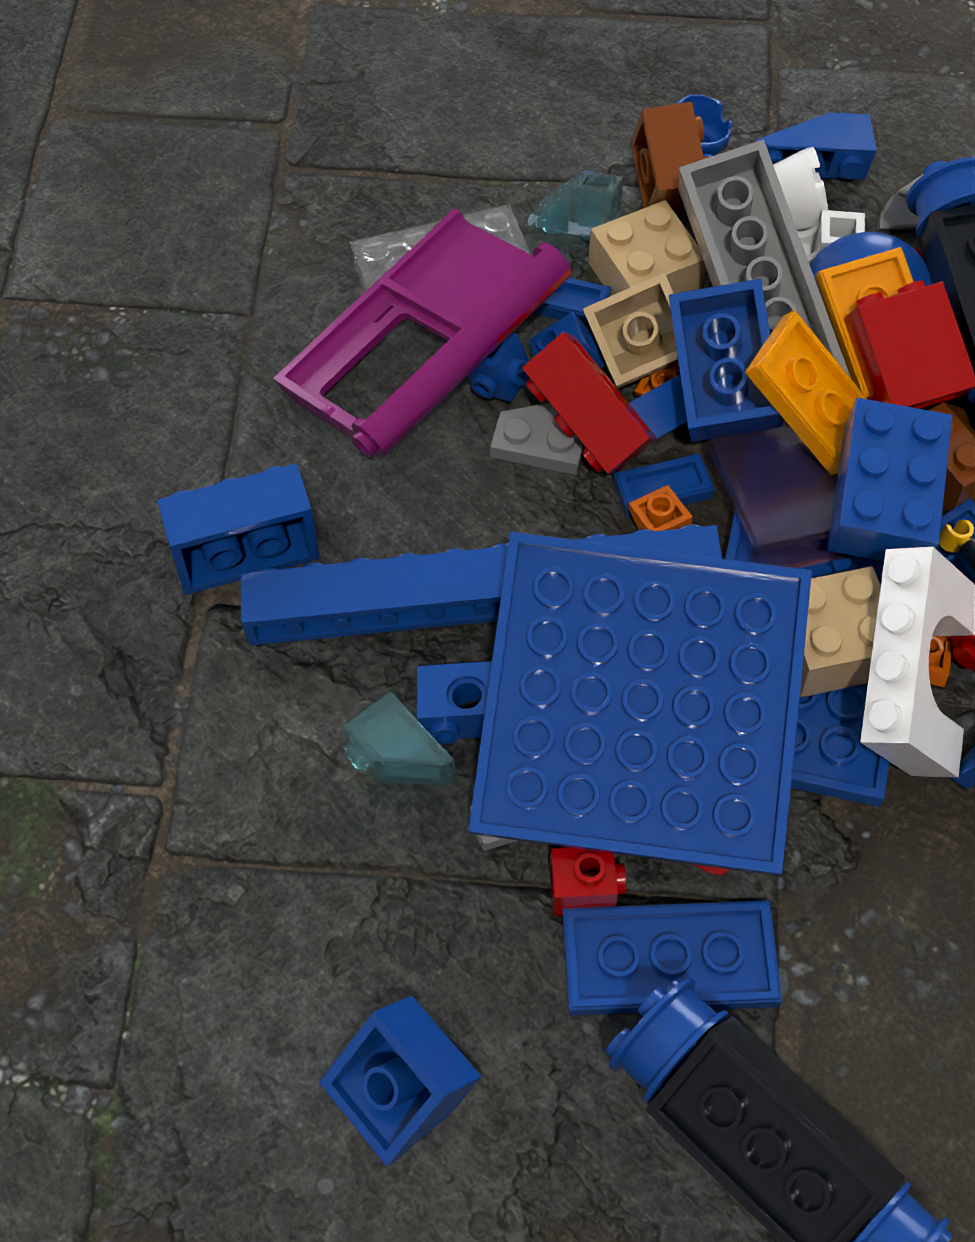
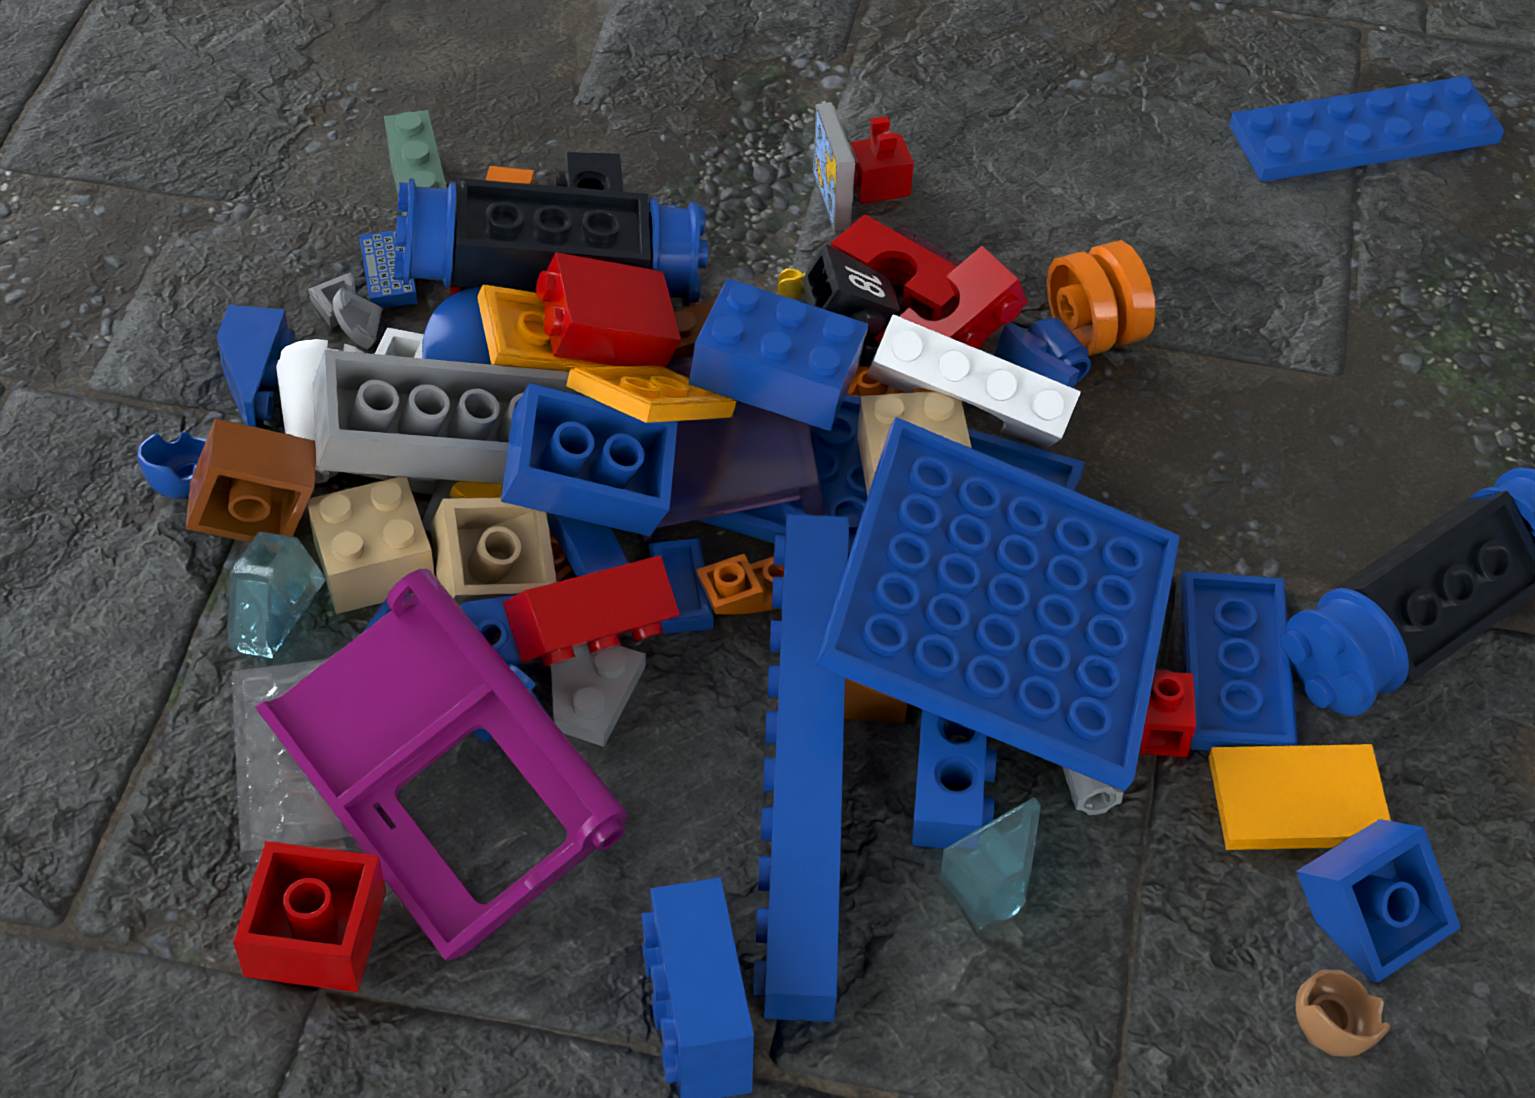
camera: 85 degrees left, 10 degrees down
none -> red brick [233,841,386,992]
none -> light orange tile [1209,744,1391,850]
none -> medium nougat hair [1295,970,1391,1058]

